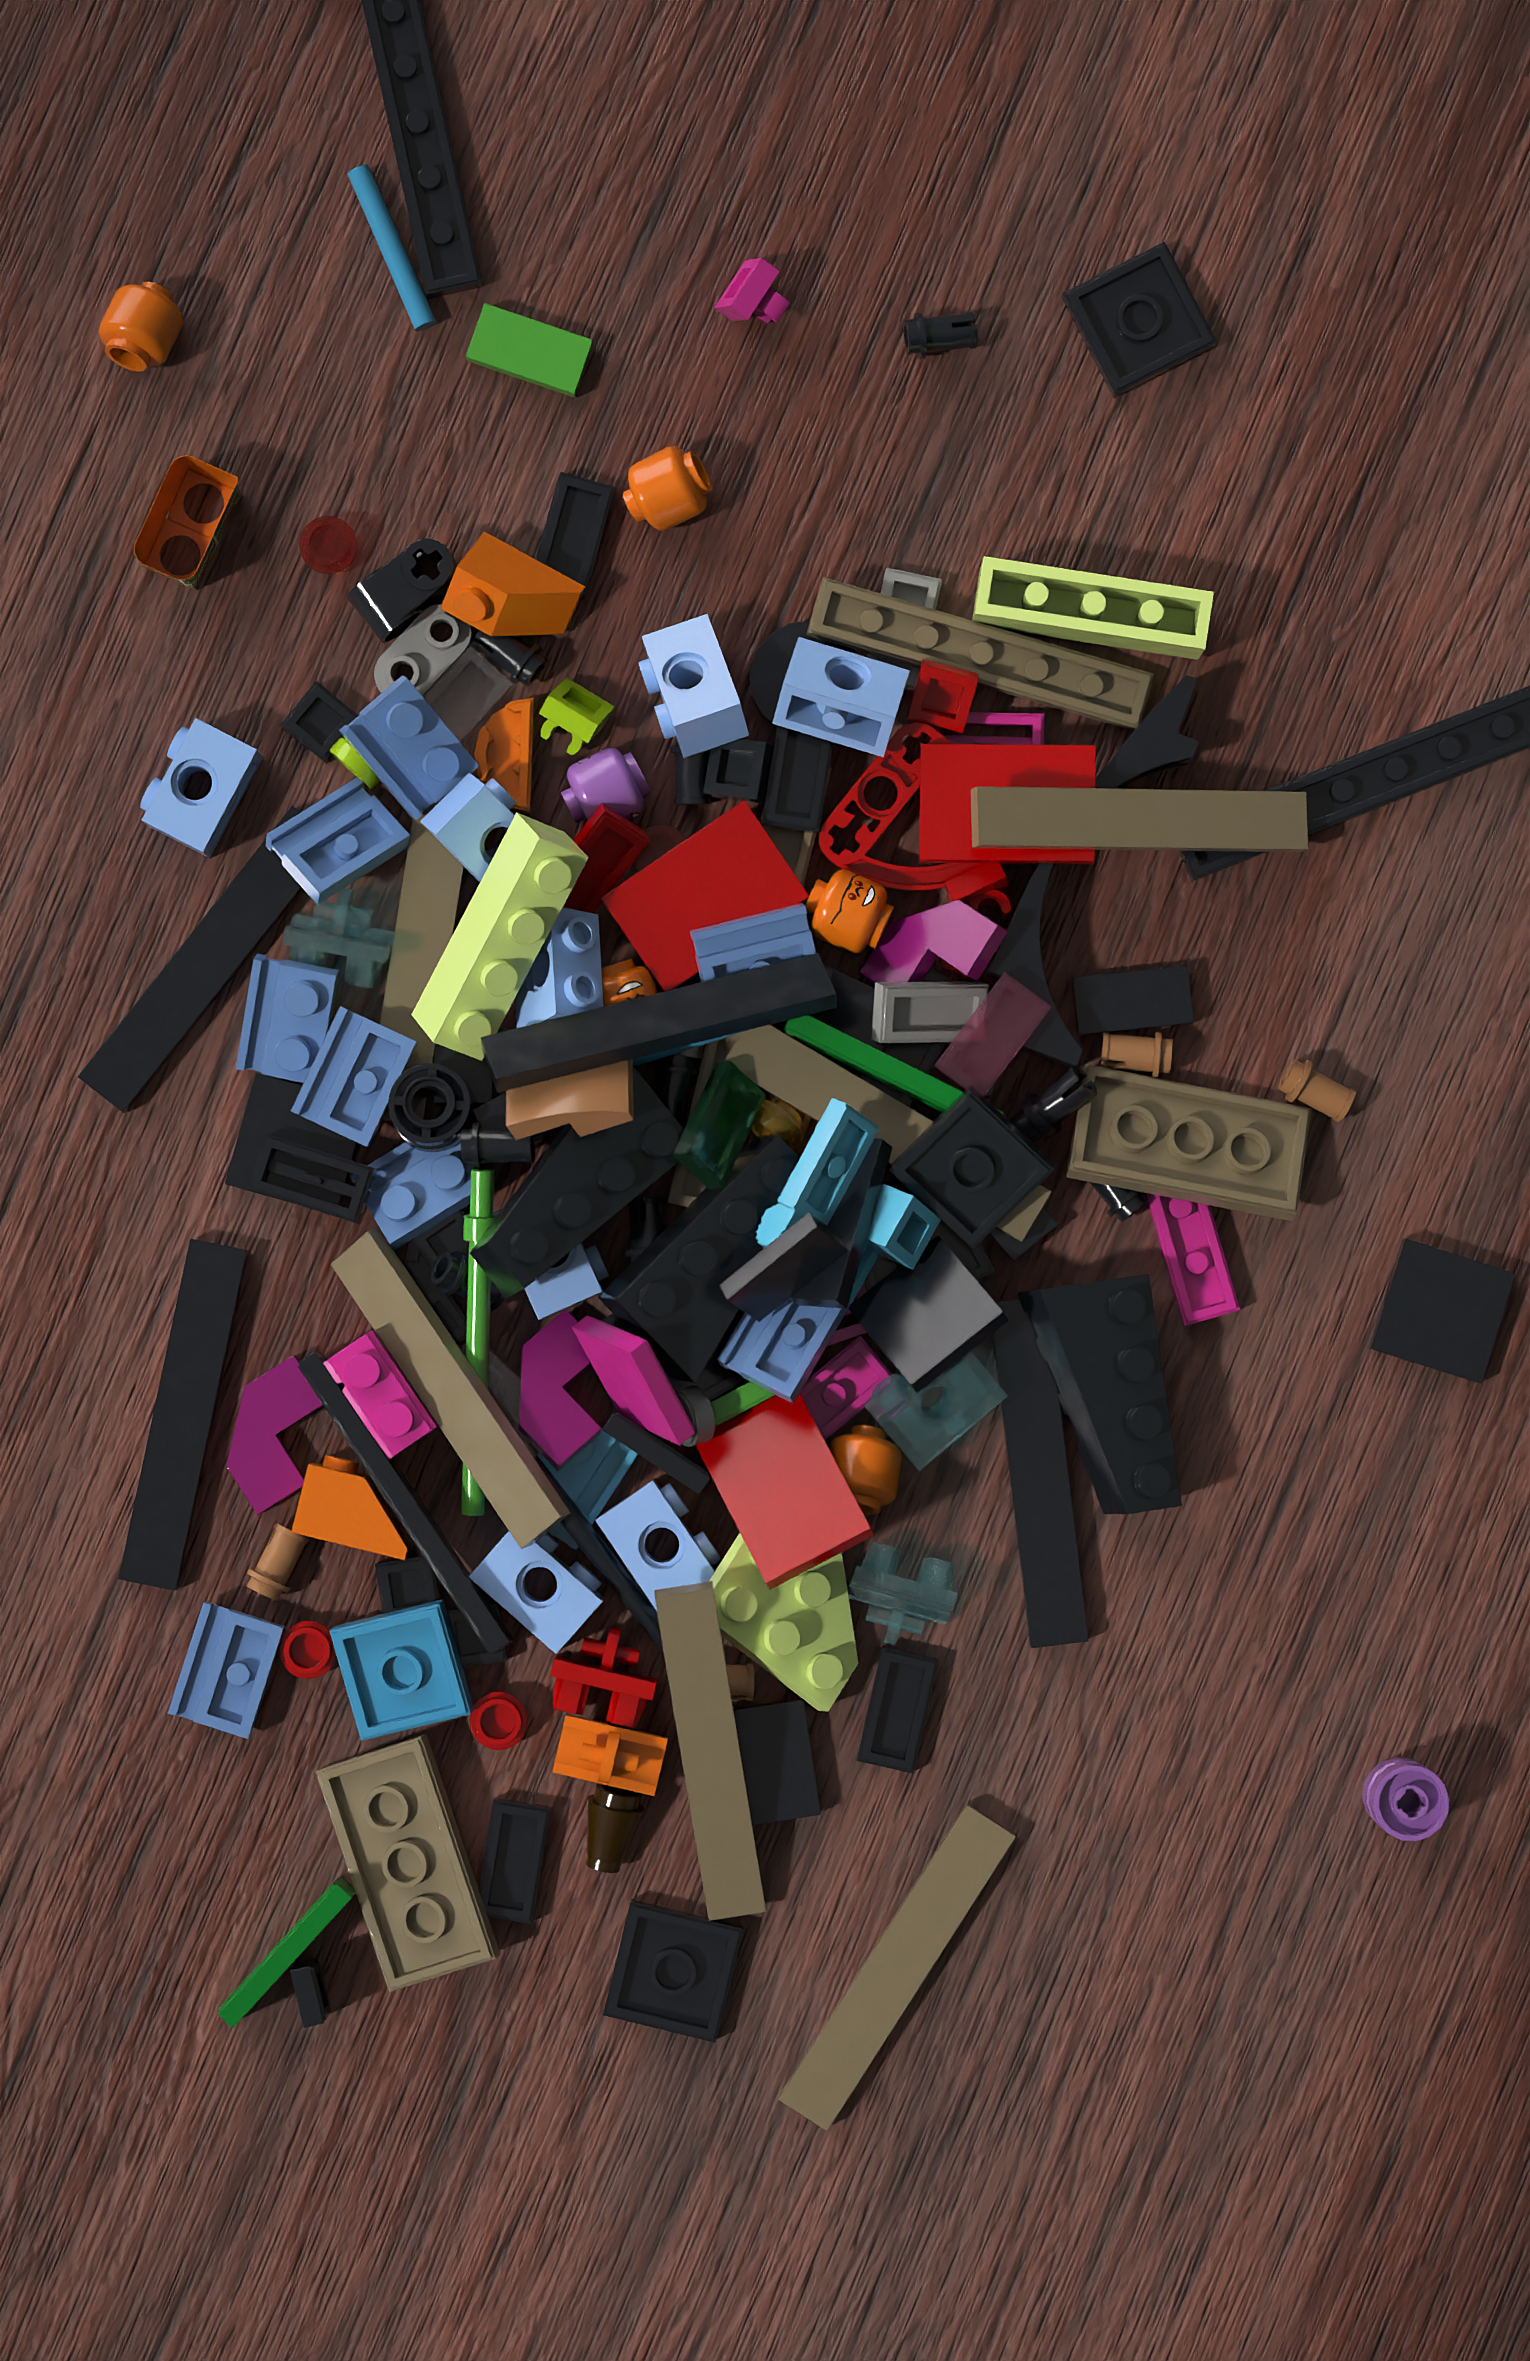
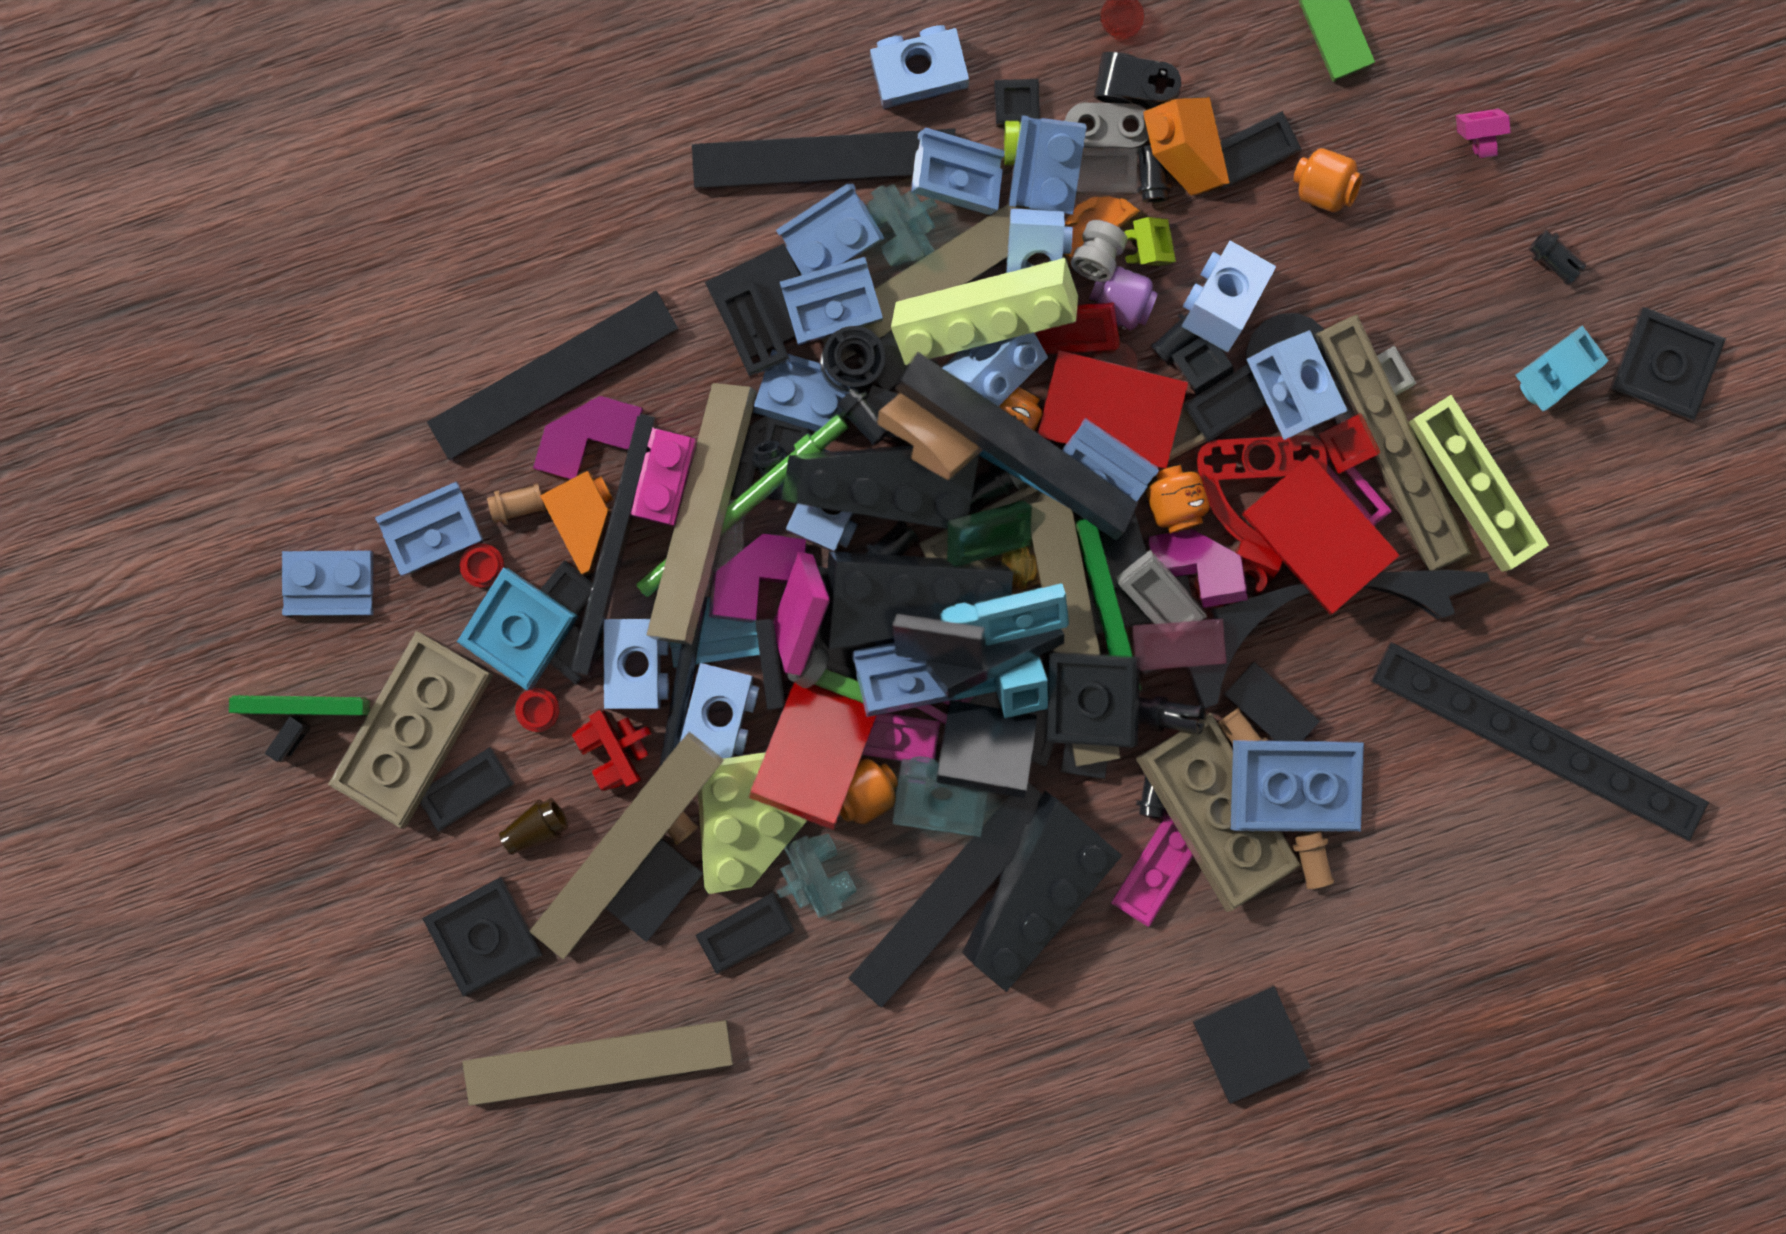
camera: 55 degrees right, 0 degrees up
orange hips [552,1714,668,1796] -> none
dark tan tile [971,786,1308,852] -> none
none -> medium blue plate [282,551,373,616]
none -> light grey wheel [1071,220,1128,282]
none -> medium blue tile [1231,740,1364,831]
none -> medium azure brick [1516,326,1609,412]

